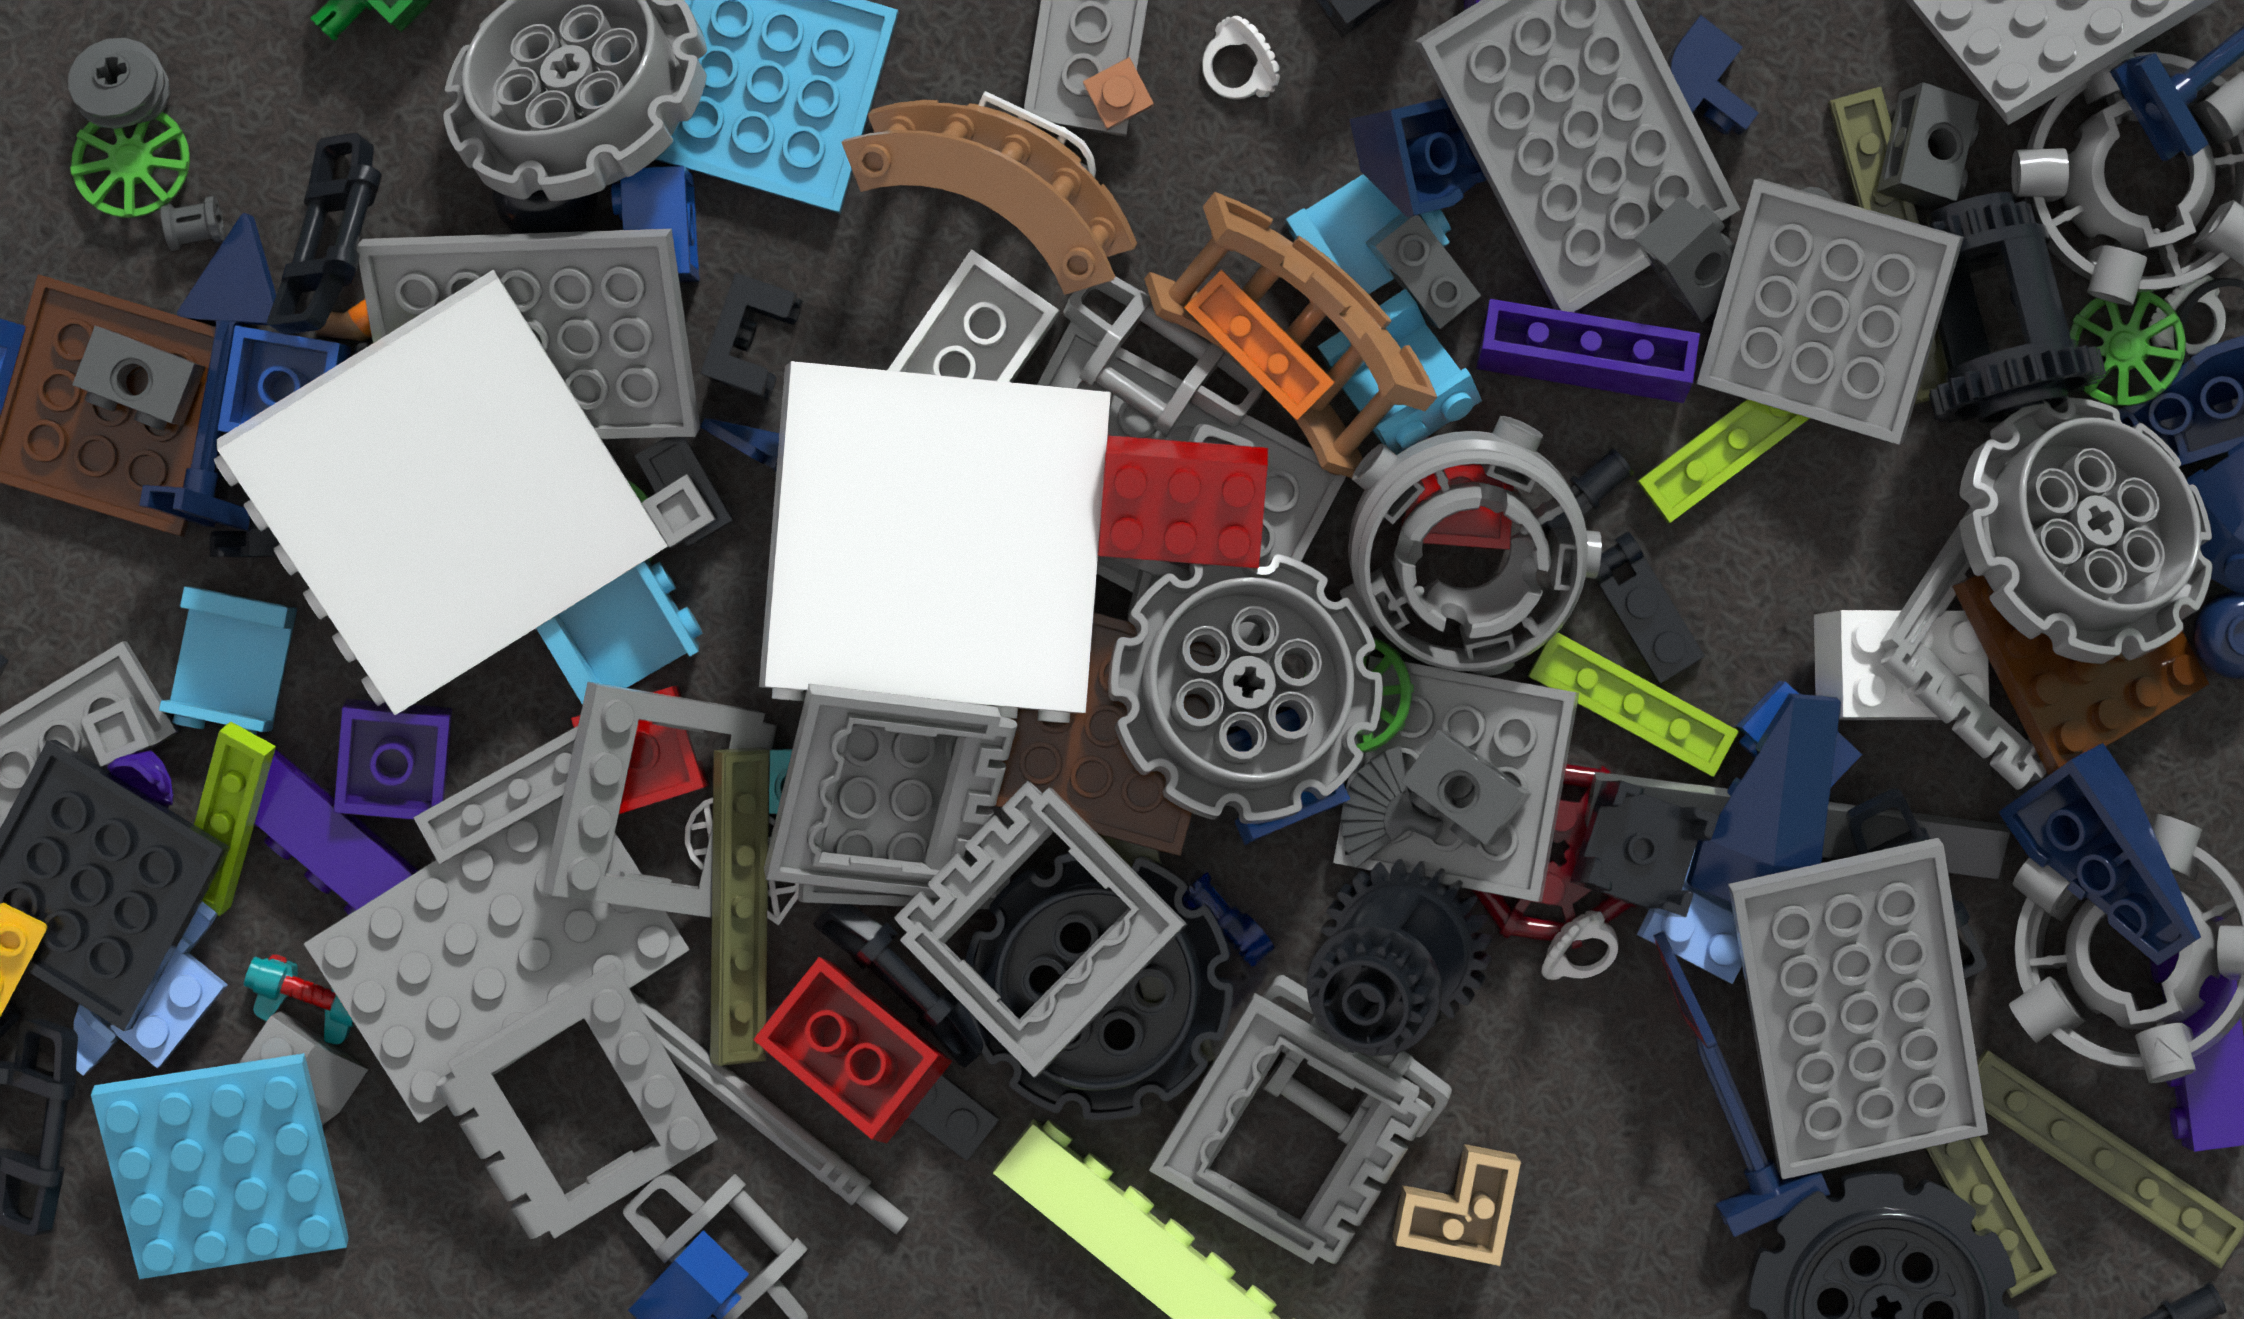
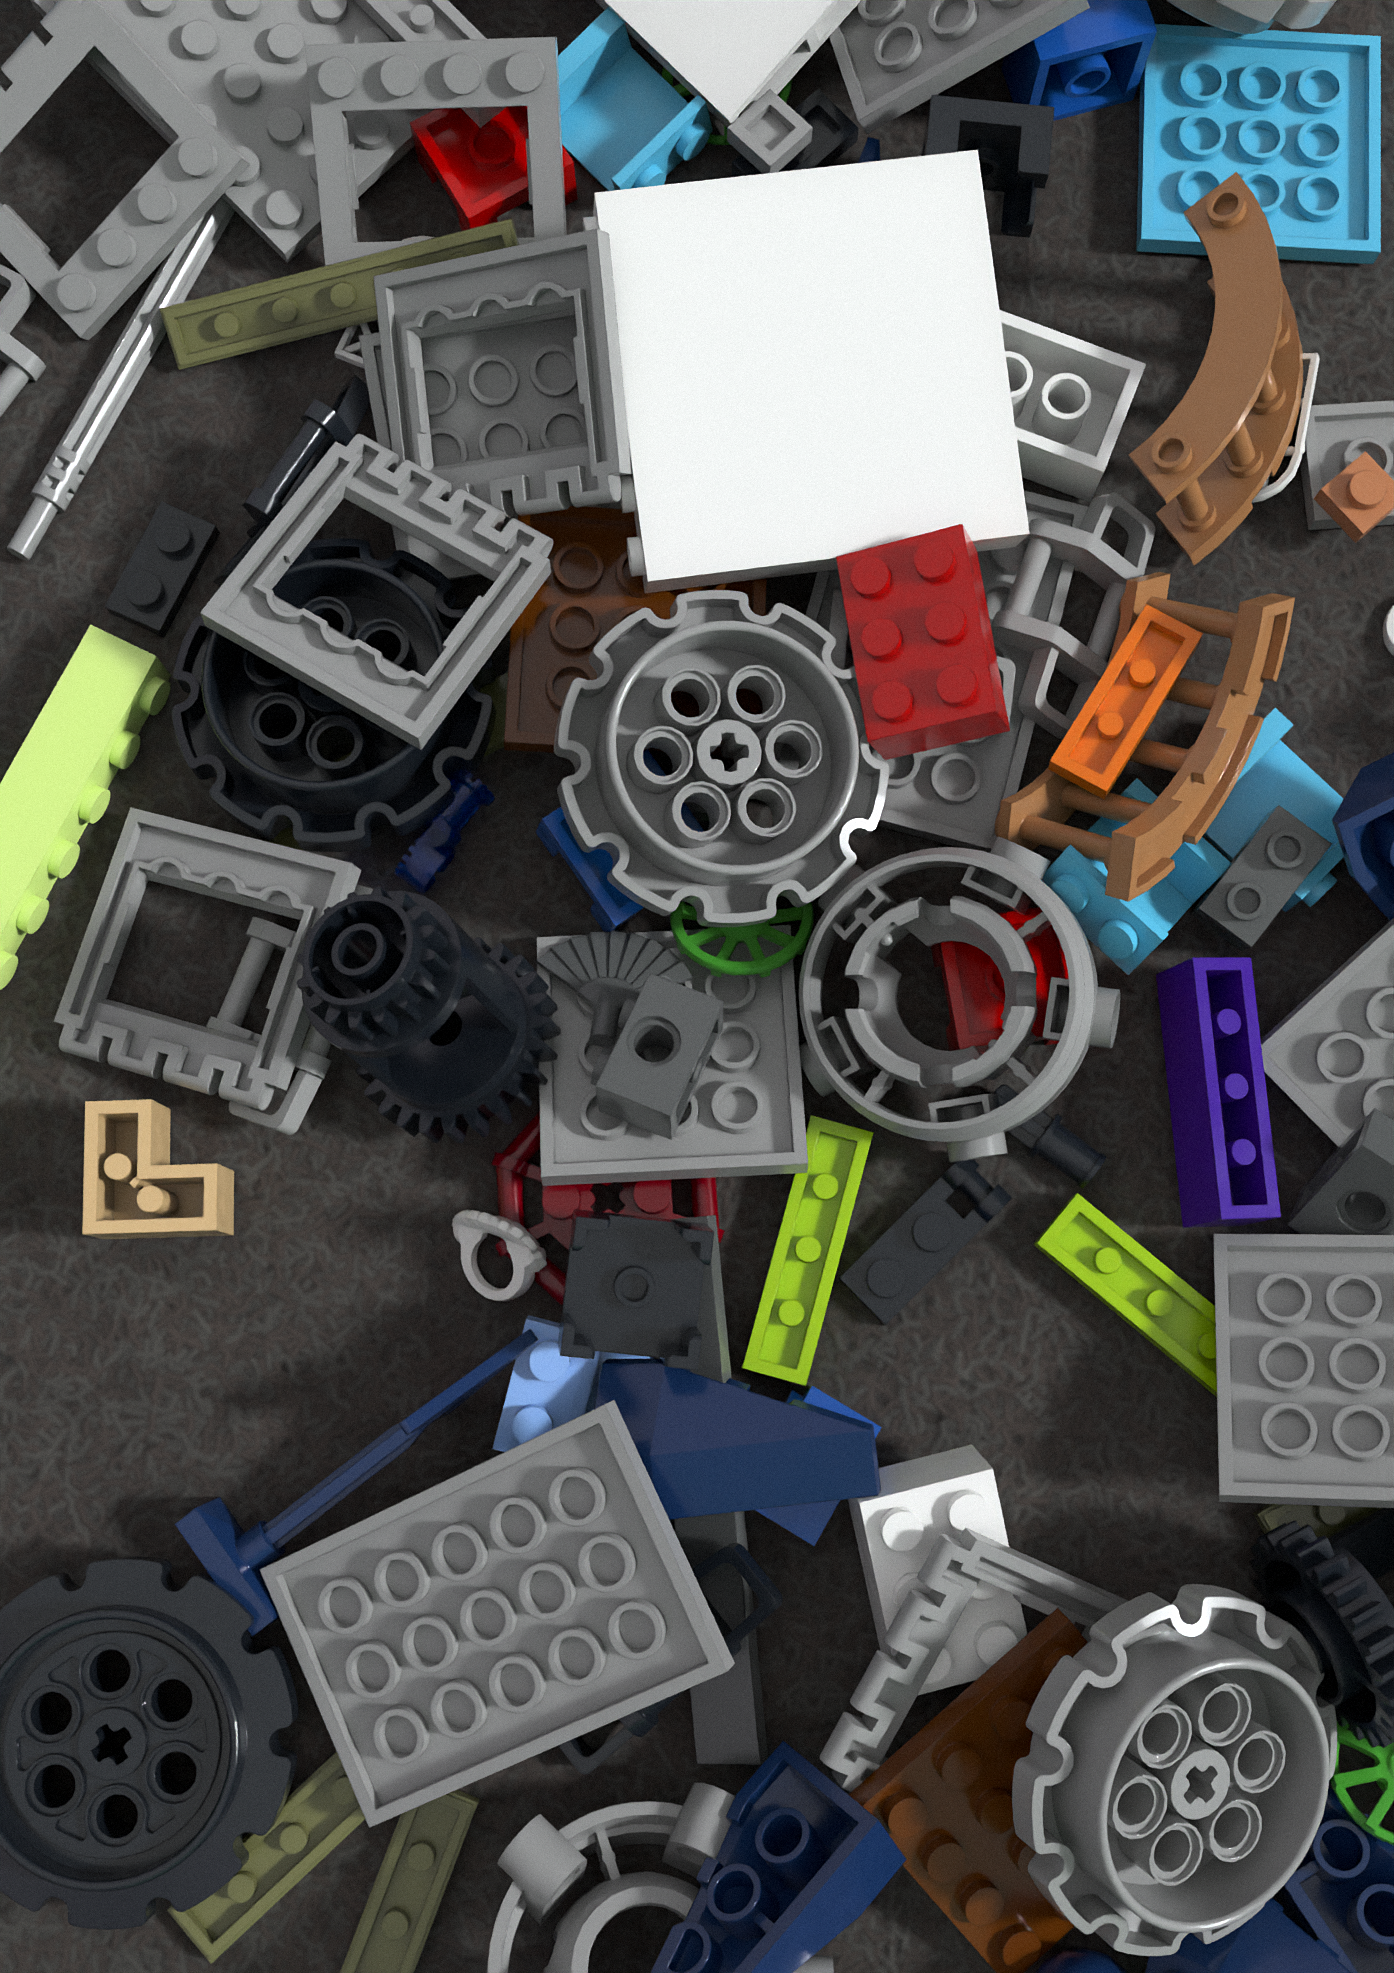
camera: 80 degrees right, 10 degrees down
red brick [753,957,952,1144] -> none

